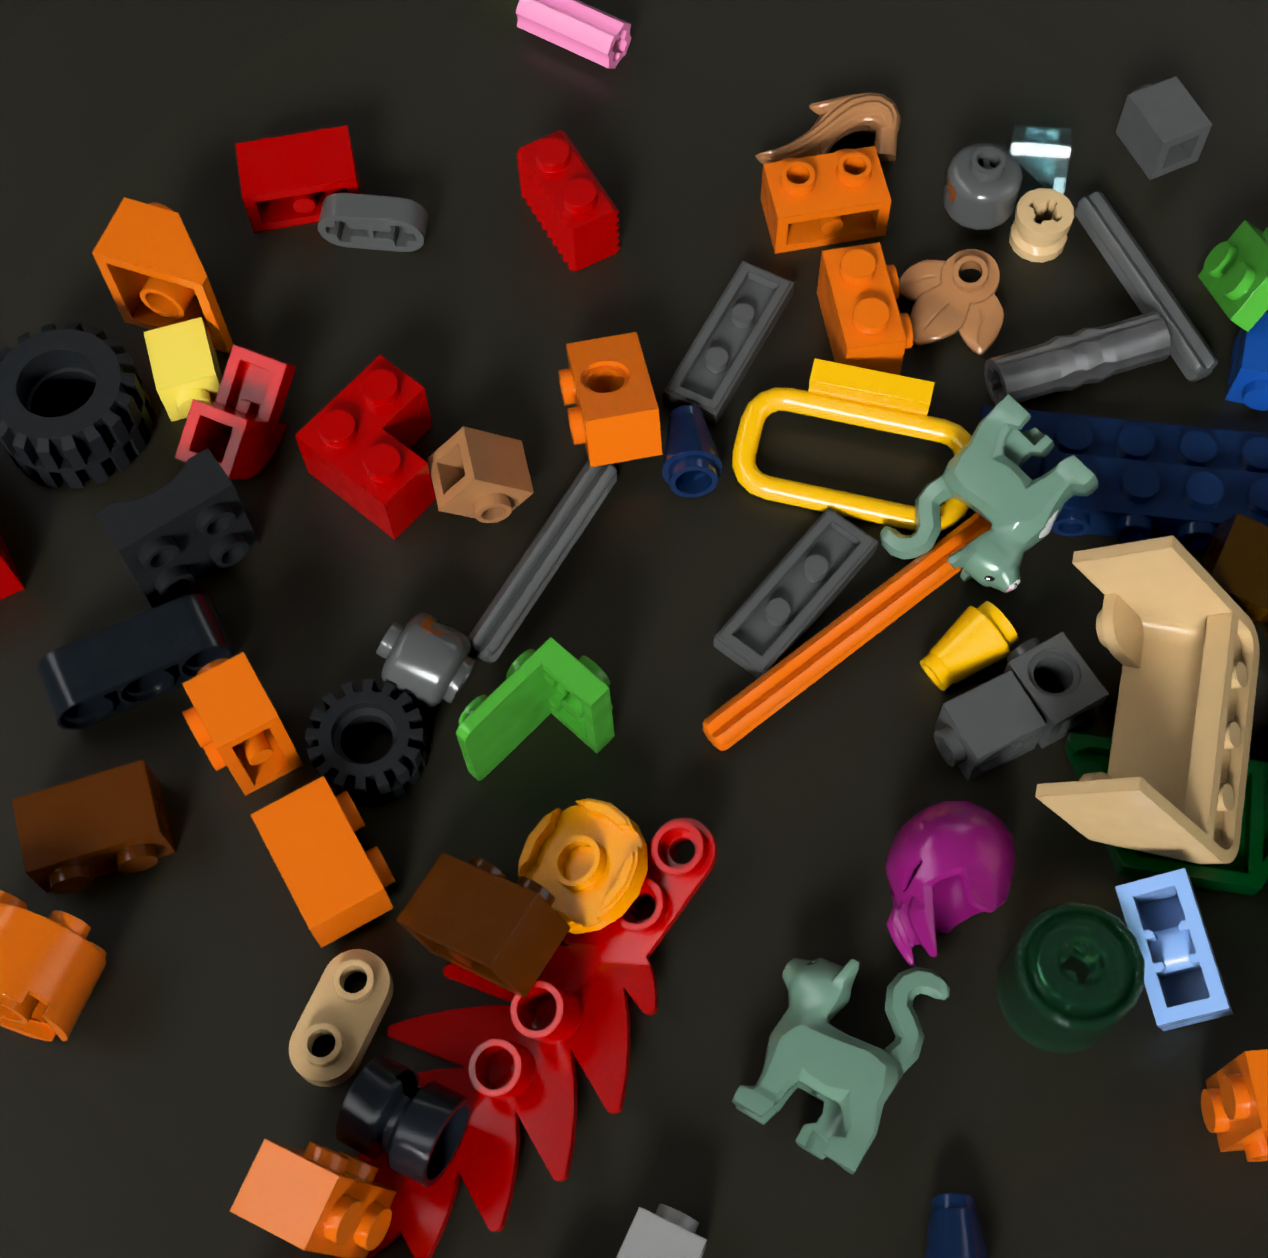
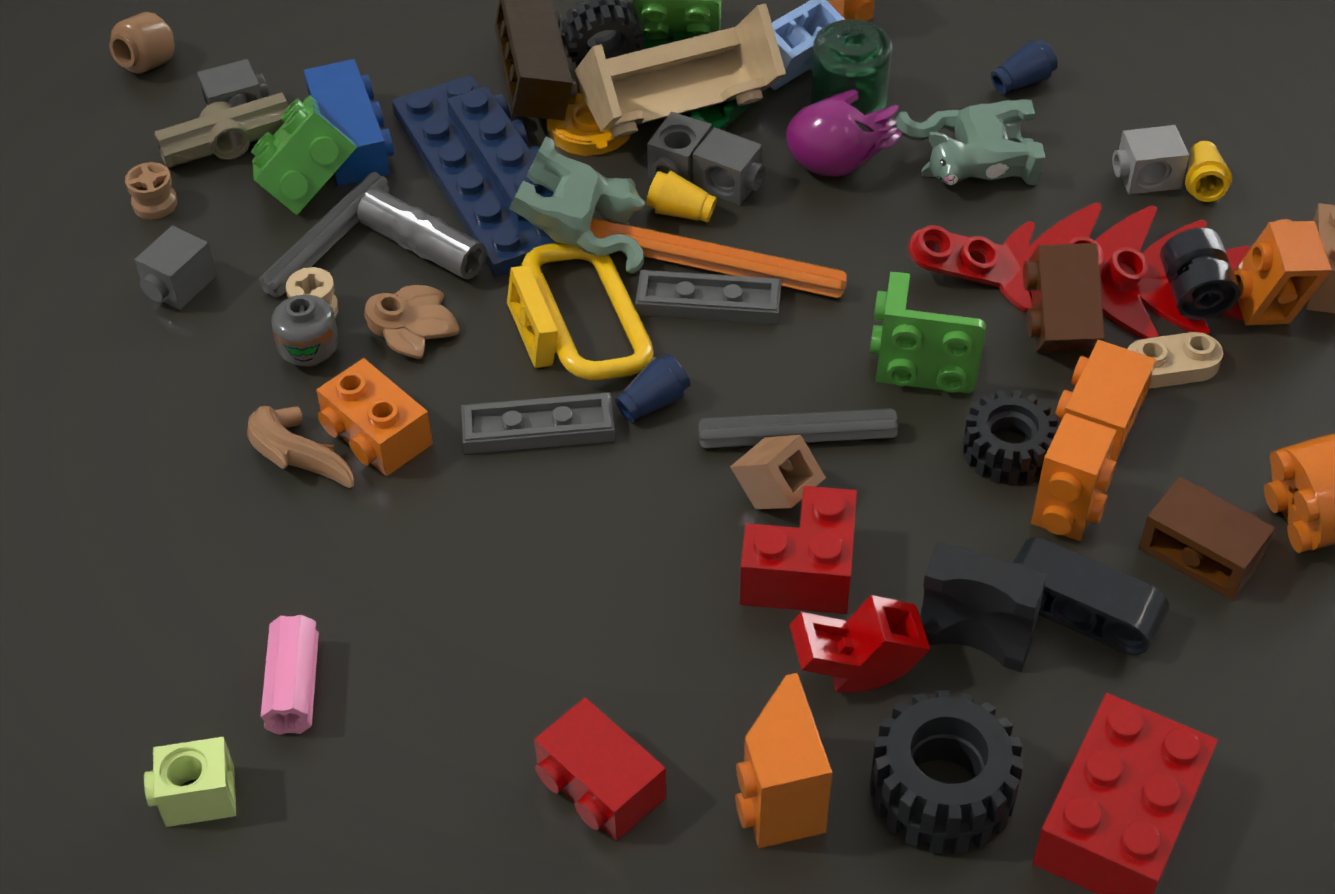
camera: 125 degrees left, 15 degrees down
light yellow brick [143,317,222,422] -> none
dark grey beam [318,193,429,252] -> none
dark grey head [376,613,476,708] -> none
red brick [517,130,621,272] -> none
light orange tile [518,798,648,934] -> none
orange brick [558,332,663,468] -> none
orange brick [817,242,913,375] -> none
clear light blue slope [1010,125,1071,194] -> none

